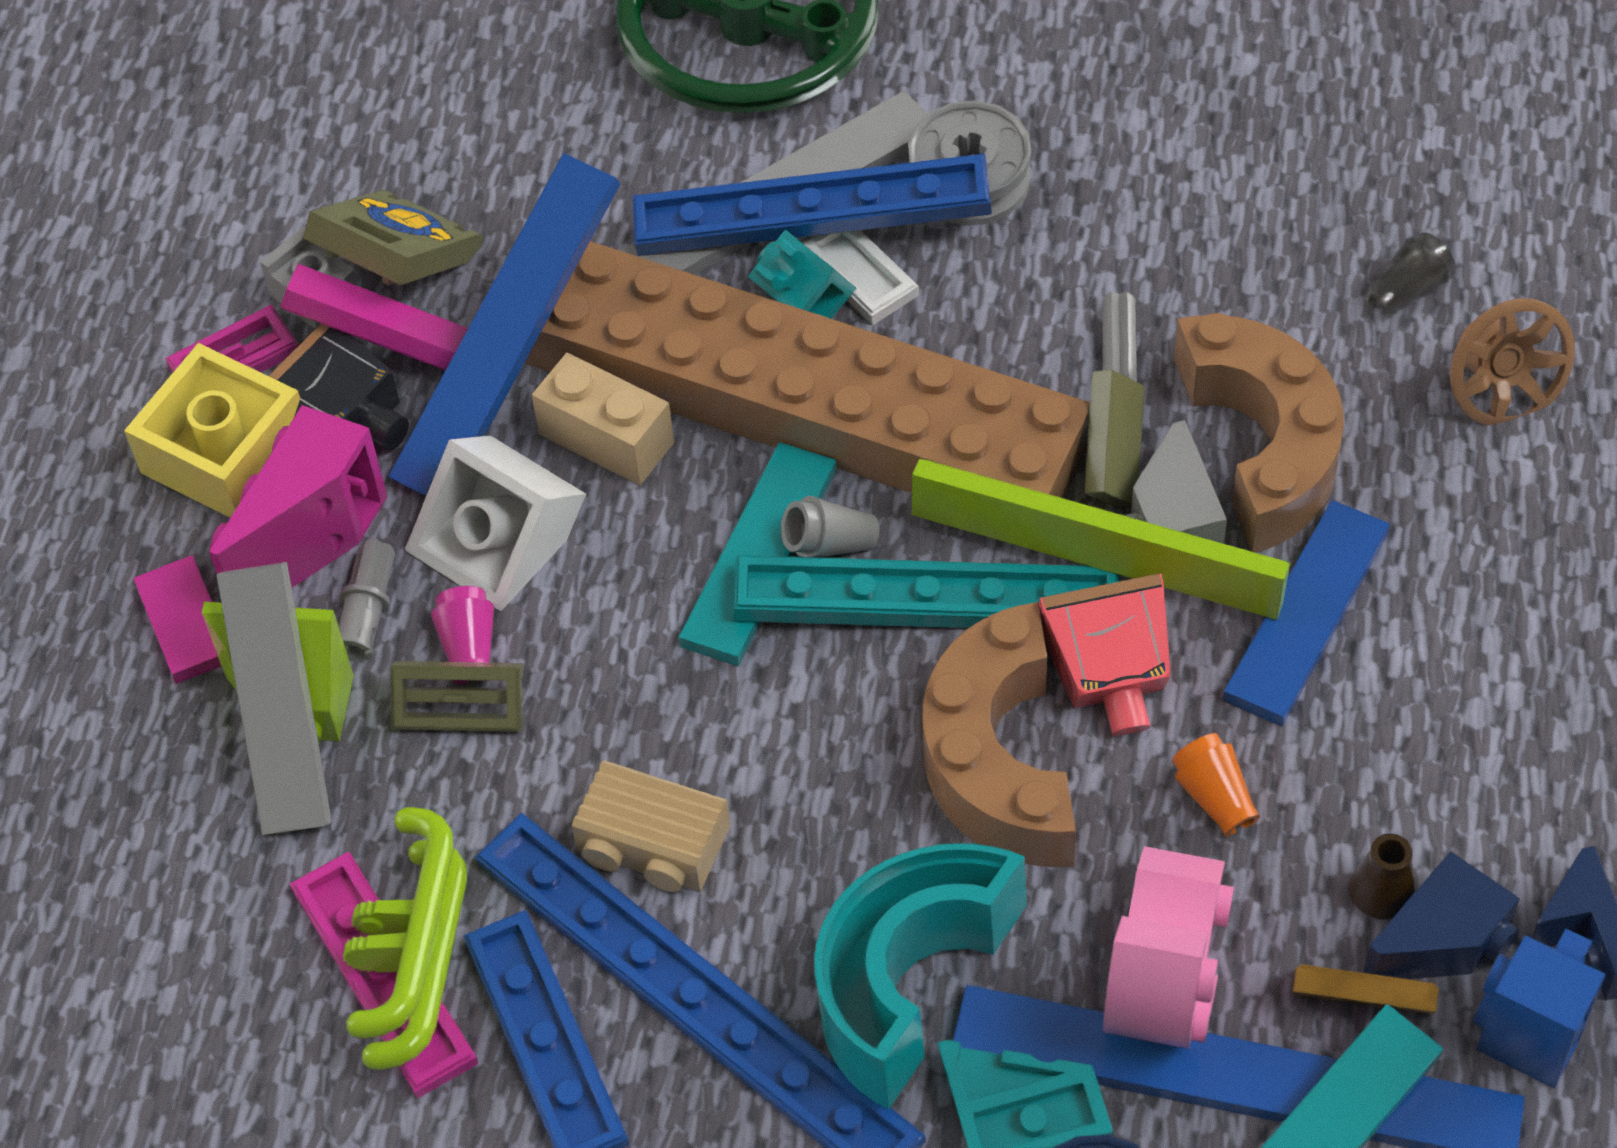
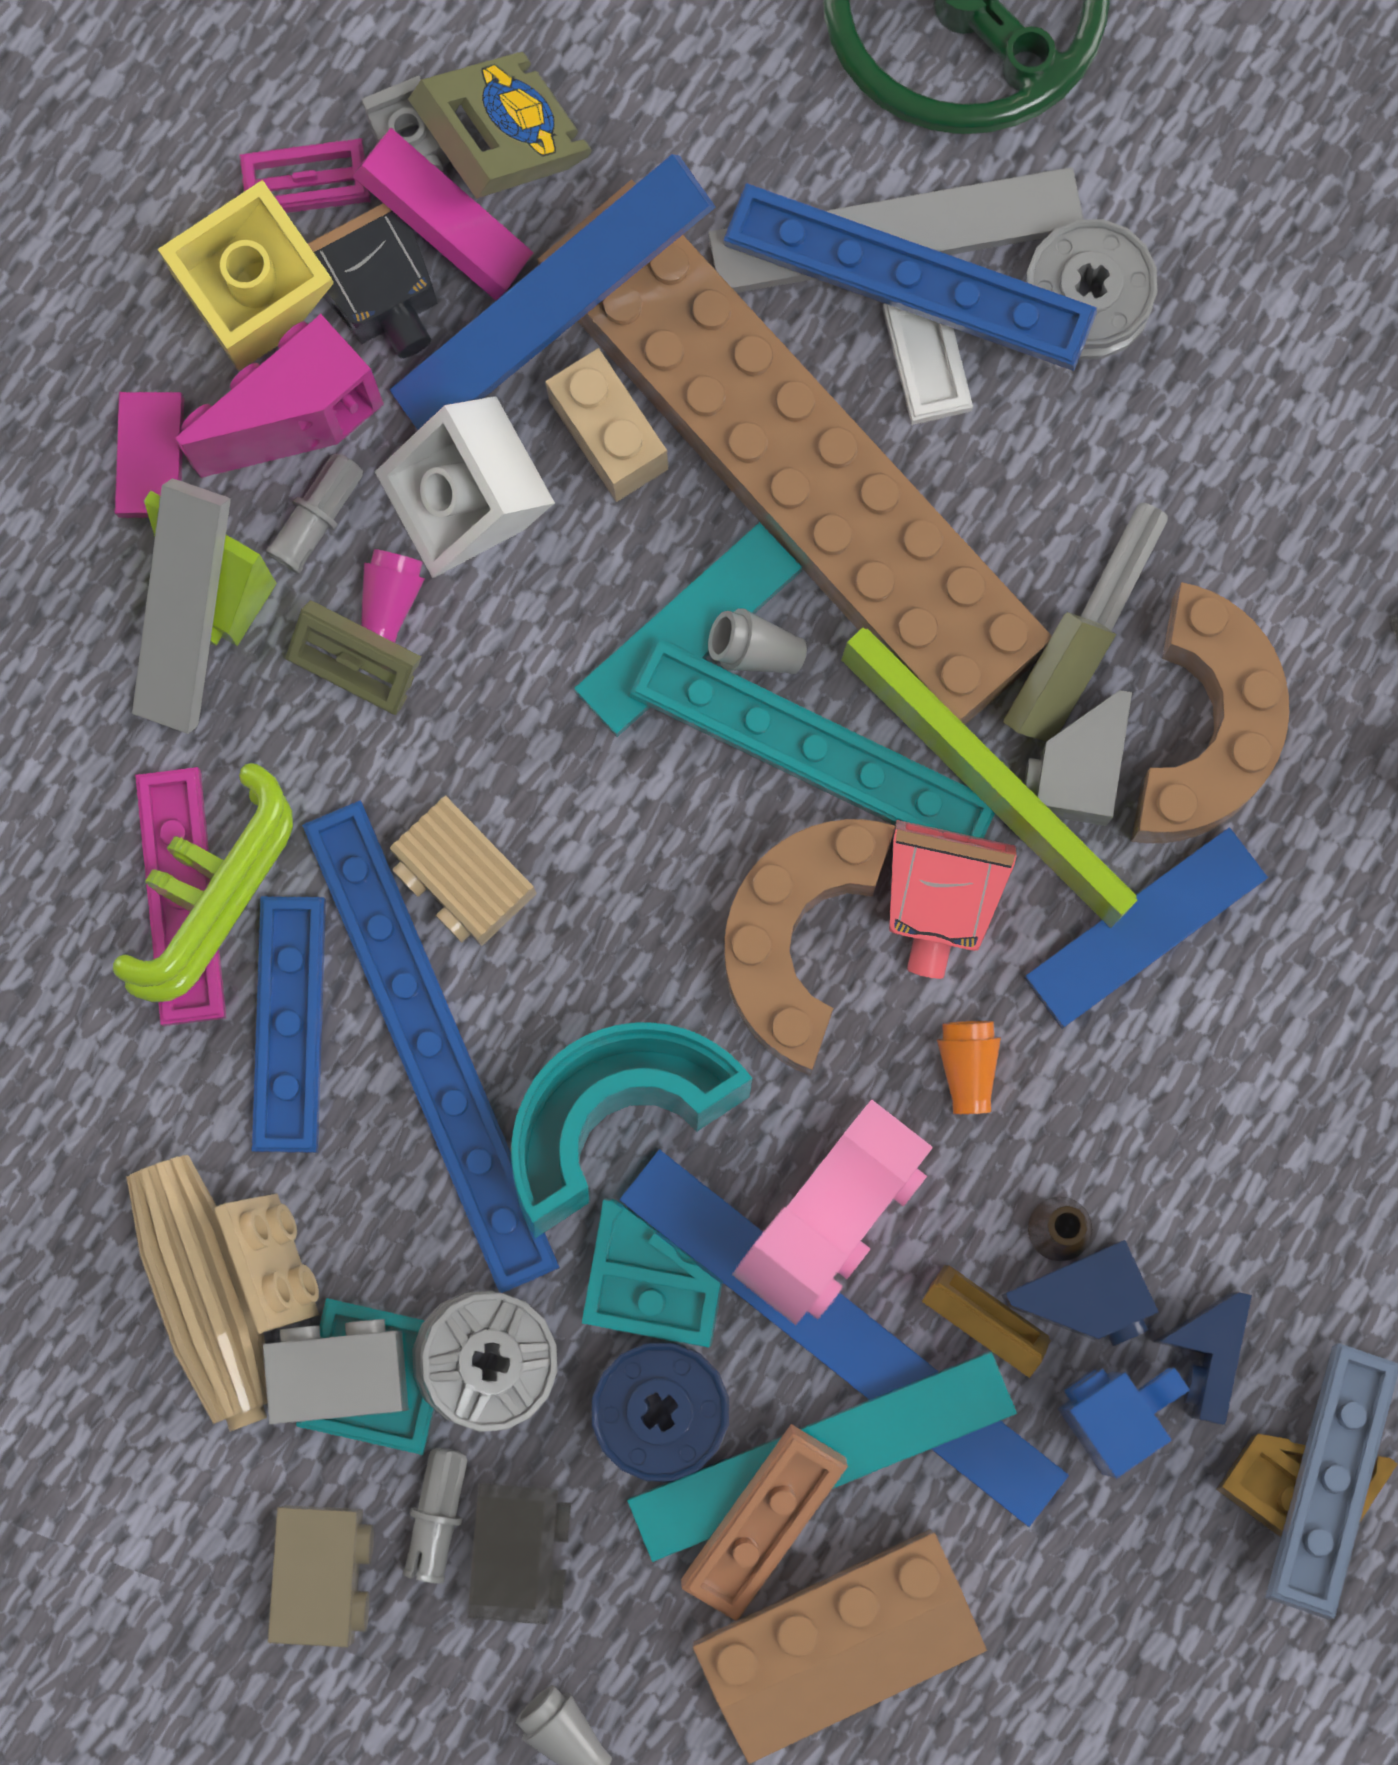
camera: 25 degrees right, 25 degrees up
teal brick [747,230,856,319] -> none

